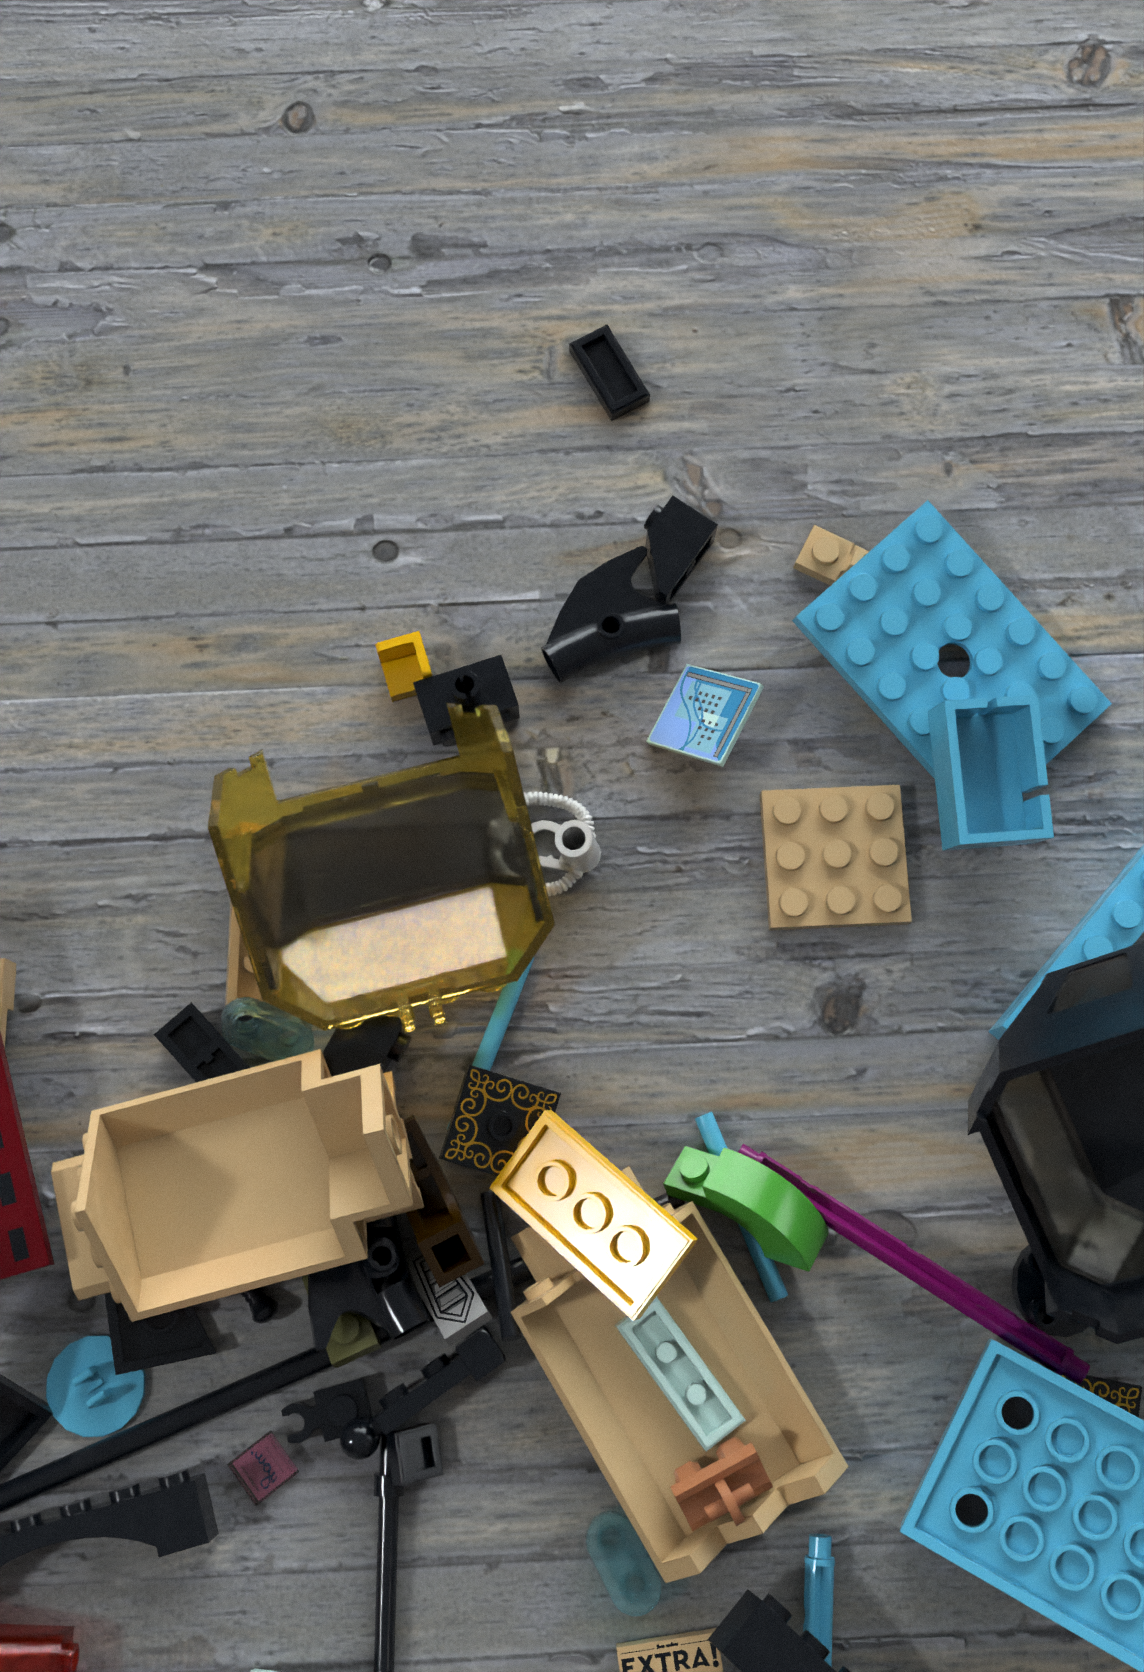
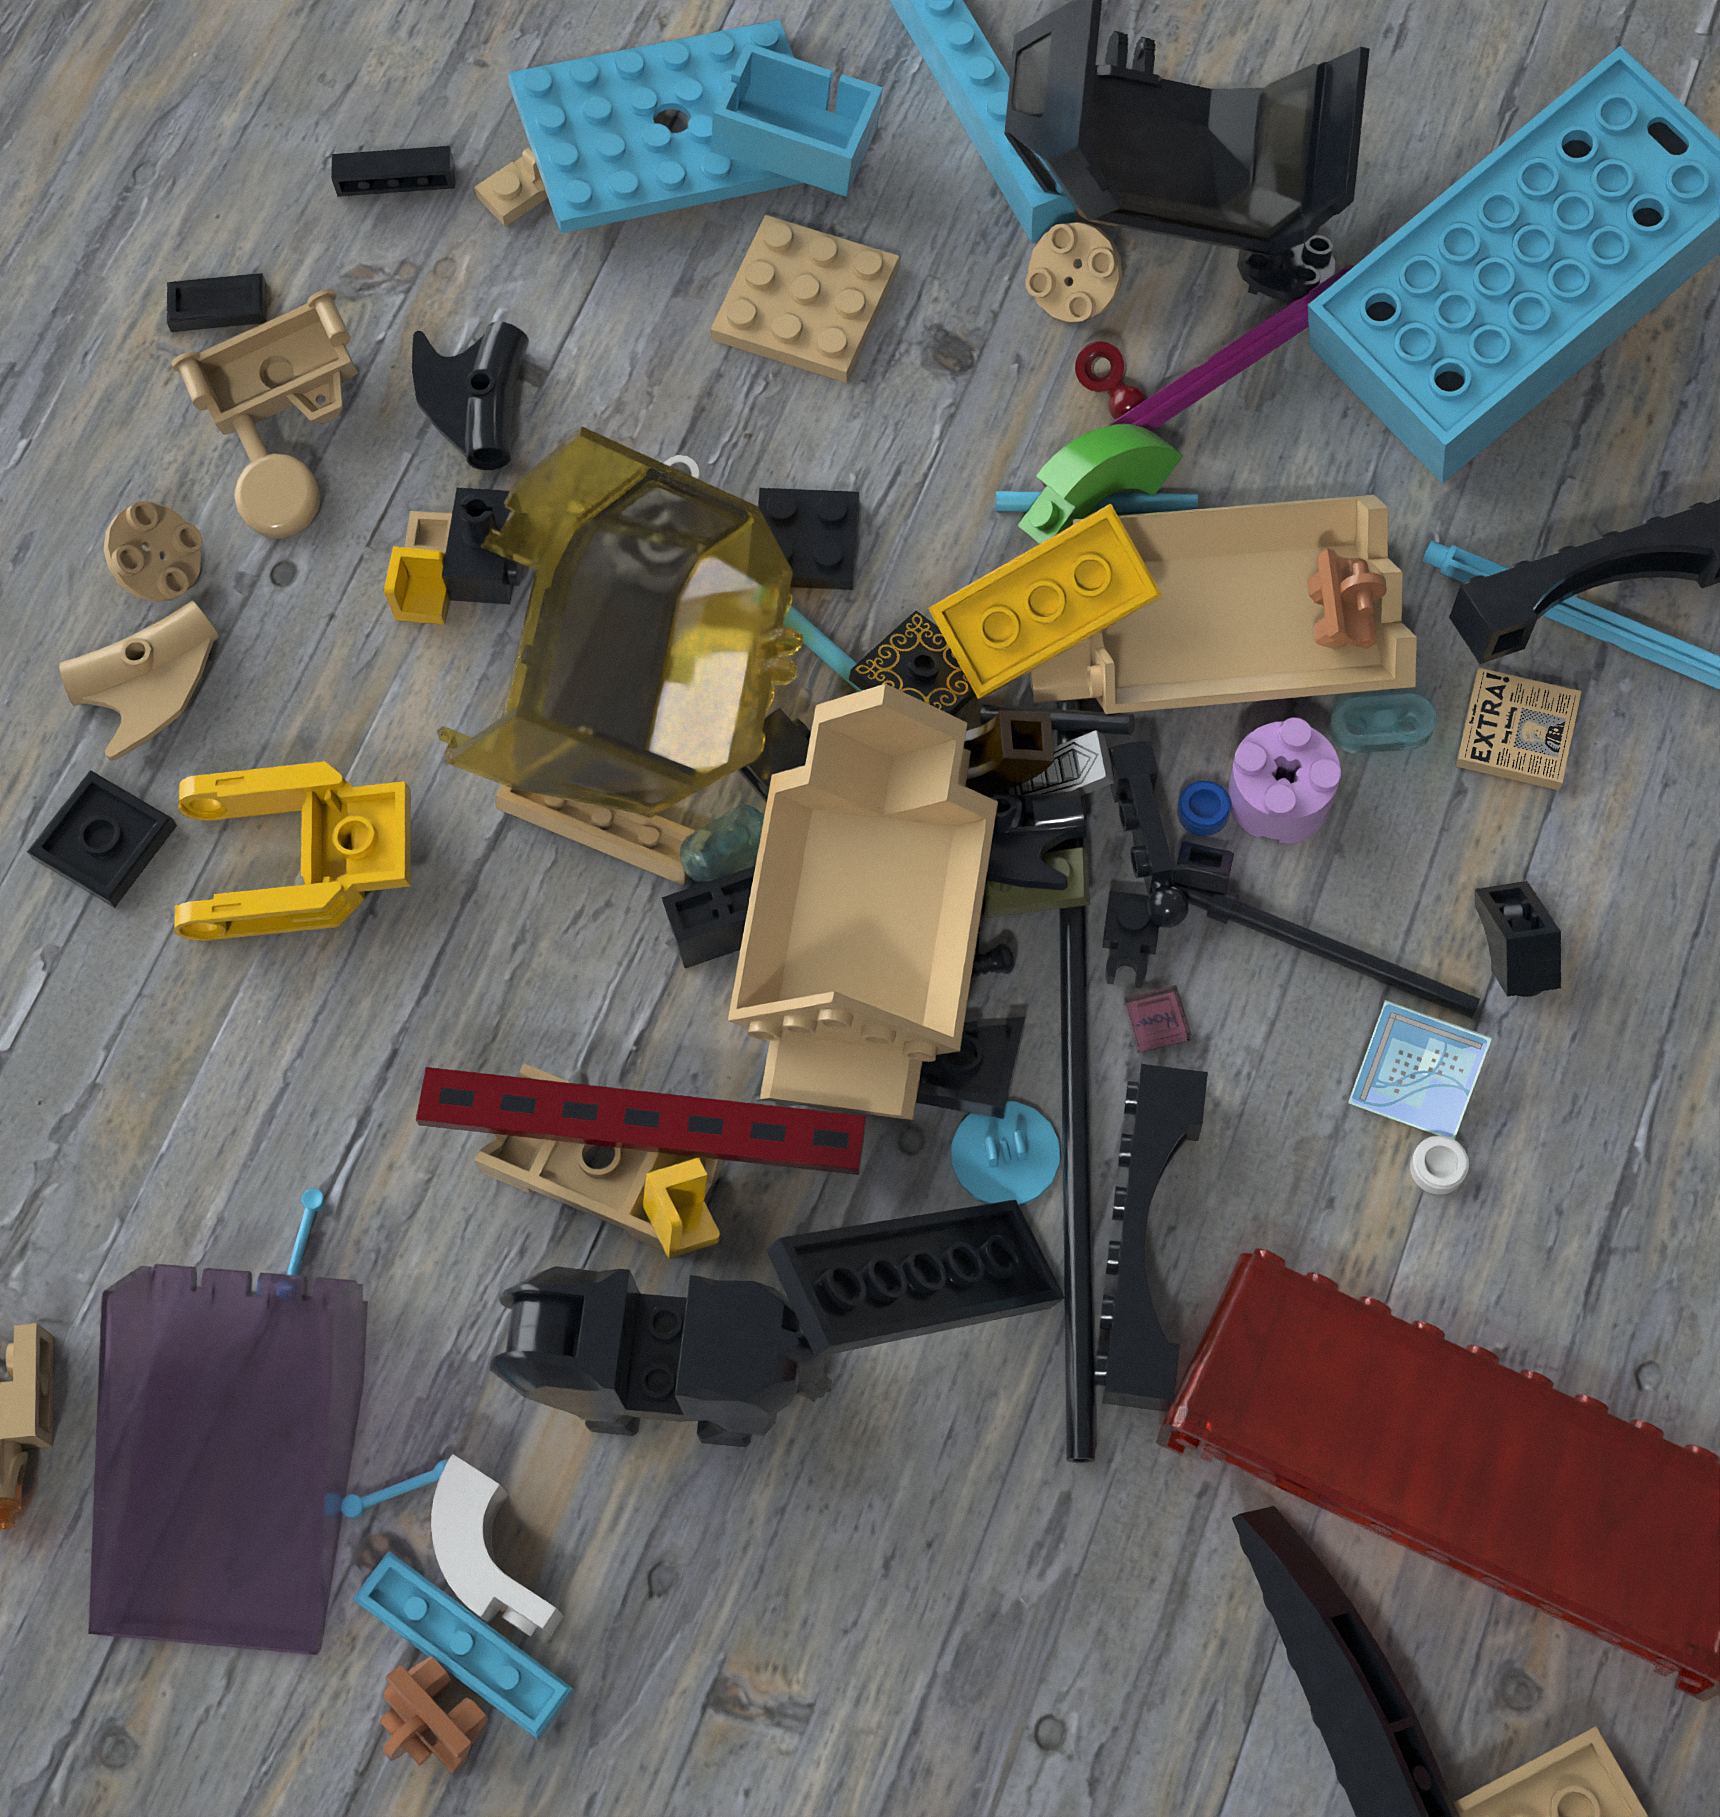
camera: 60 degrees left, 10 degrees down
light aqua tile [615,1296,745,1452] -> none
black slope [644,495,718,604] -> none
piece [646,664,764,767] -> none
none -> black tile [27,770,177,908]
none -> tan pin [59,601,219,761]
none -> tan plate [103,501,203,603]
none -> tan piece [171,289,358,539]
none -> yellow plate [174,761,411,941]
none -> black piece [331,146,455,197]
none -> tan tile [405,511,452,555]
none -> black plate [751,488,860,590]
none -> tan plate [1025,222,1122,322]
none -> dark red plate [1075,341,1148,420]
none -> blue tile [1177,781,1231,836]
none -> lavender brick [1228,718,1341,844]

